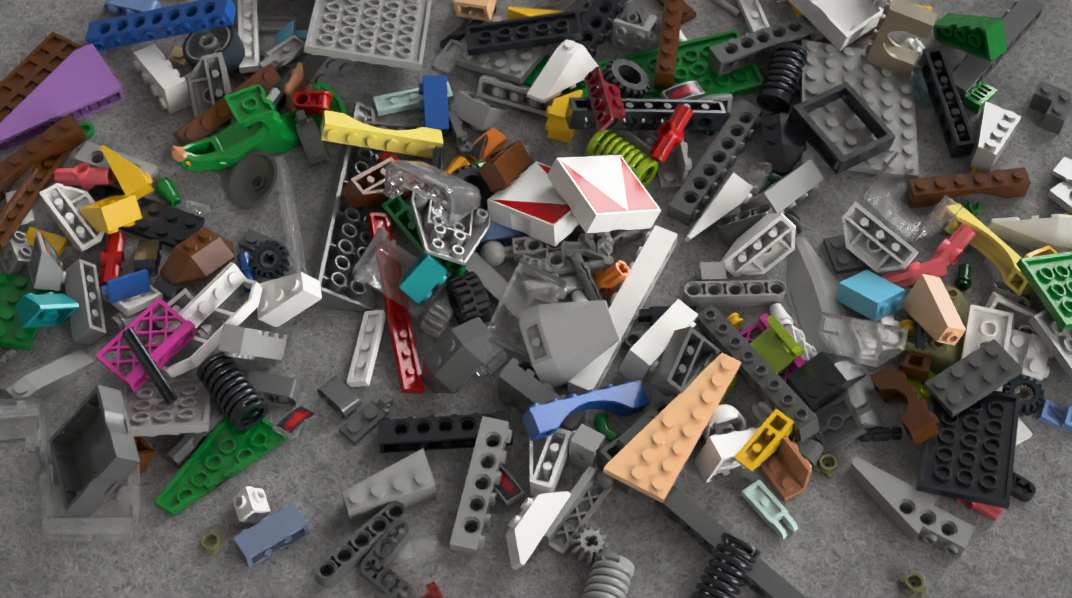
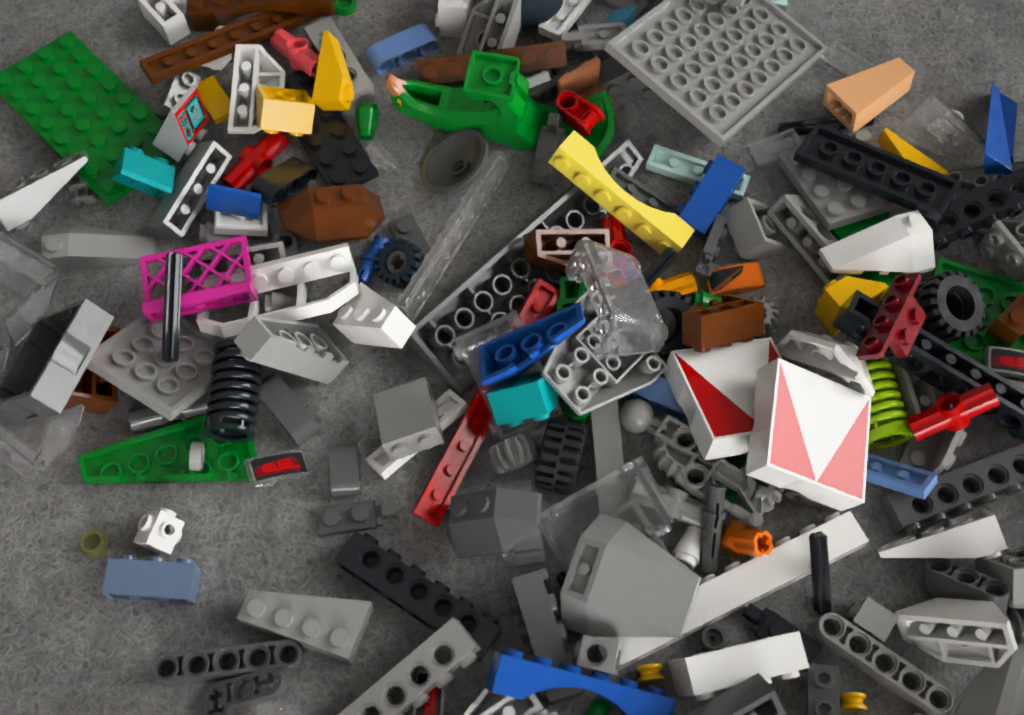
camera: 40 degrees right, 10 degrees up
none -> light grey tile [189,442,205,471]
none -> medium blue beam [366,23,439,75]
none -> light grey brick [373,377,444,461]
none -> blue wedge [478,302,586,386]
none -> light grey brick [574,635,624,676]
none -> yellow bush [636,663,665,684]
none -> white wedge [776,330,875,397]
none -> black axle [809,531,832,615]
none -> medium blue plate [866,453,938,500]

